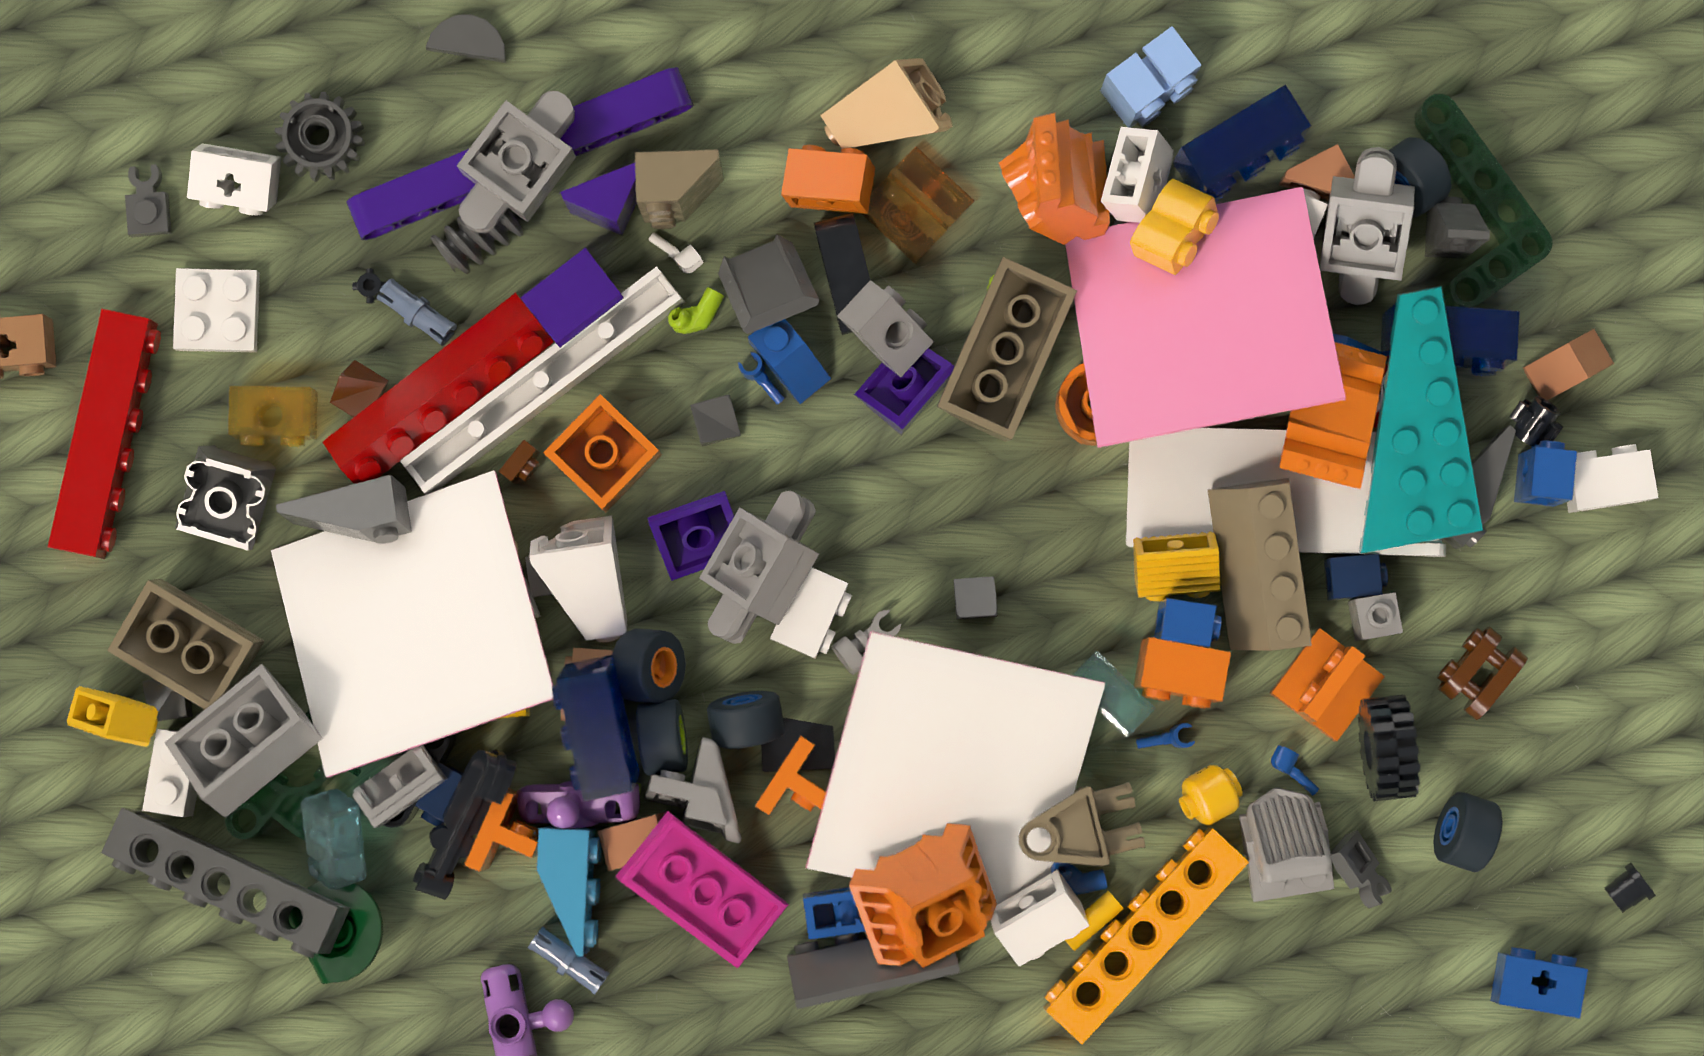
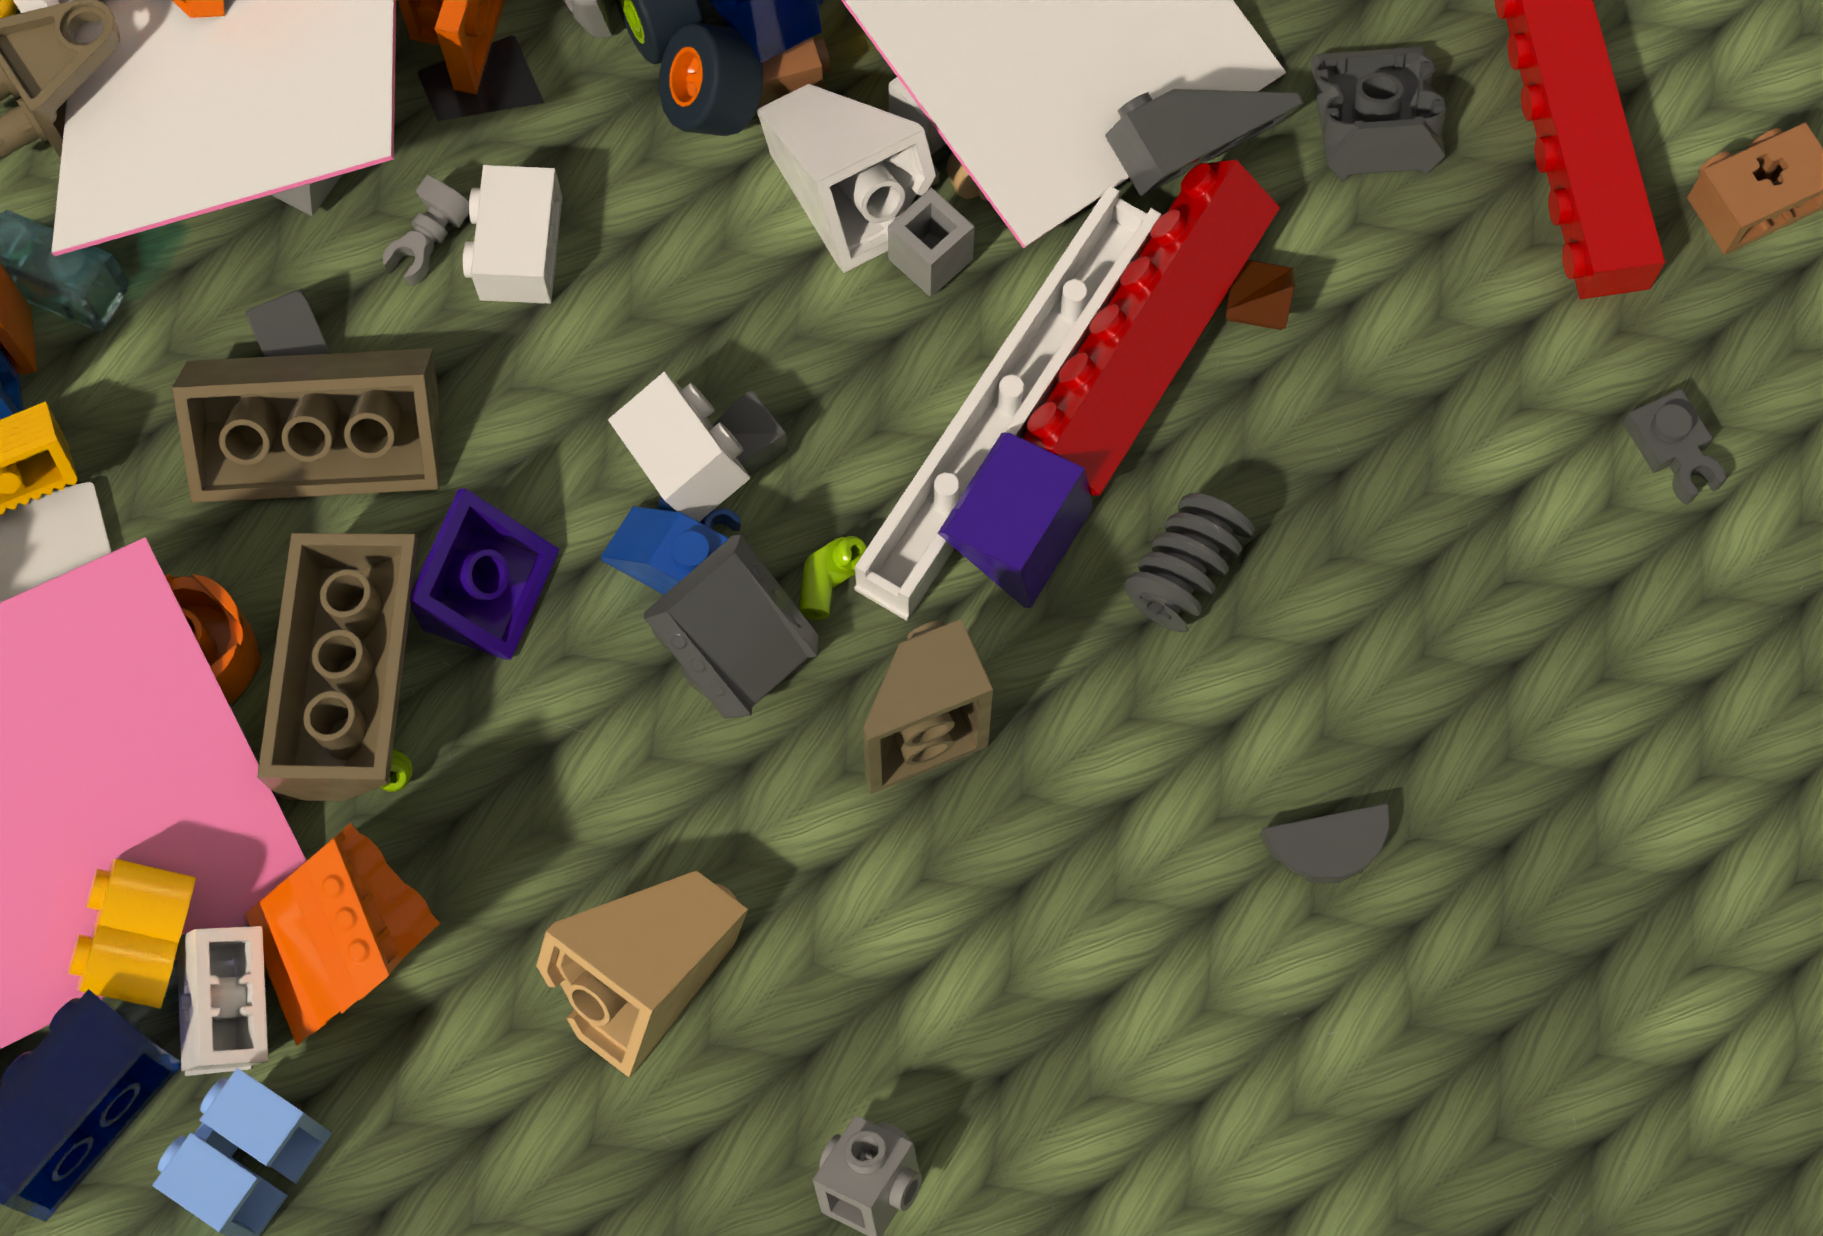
camera: 160 degrees right, 15 degrees down
white plate [173,269,260,352] -> none
white brick [187,143,281,215] -> none
clear yellow brick [228,386,318,447] -> none
dark grey gear [274,92,365,182] -> none
dark purple beam [346,67,694,240] -> none
black piece [352,268,386,304] -> none
sand blue pin [377,278,457,346] -> none
light grey brick [457,91,576,233] -> none
reddish brown plate [499,440,540,485] -> none
orange brick [543,394,662,513] -> none
dark purple slope [560,163,637,235] -> none
dark purple slope [647,491,734,581] -> none
white hand [649,232,703,273] -> none
light grey brick [699,491,819,644] -> none
black wheel [707,691,785,749] -> none
orange brick [781,145,875,214] -> none
black beam [814,213,870,335] -> none
light grey brick [837,280,934,377] -> none
clear orange slope [861,146,975,264] -> none
none -> dark tan slope [172,348,440,503]
none -> white brick [608,372,751,522]
none -> light grey brick [888,188,975,297]

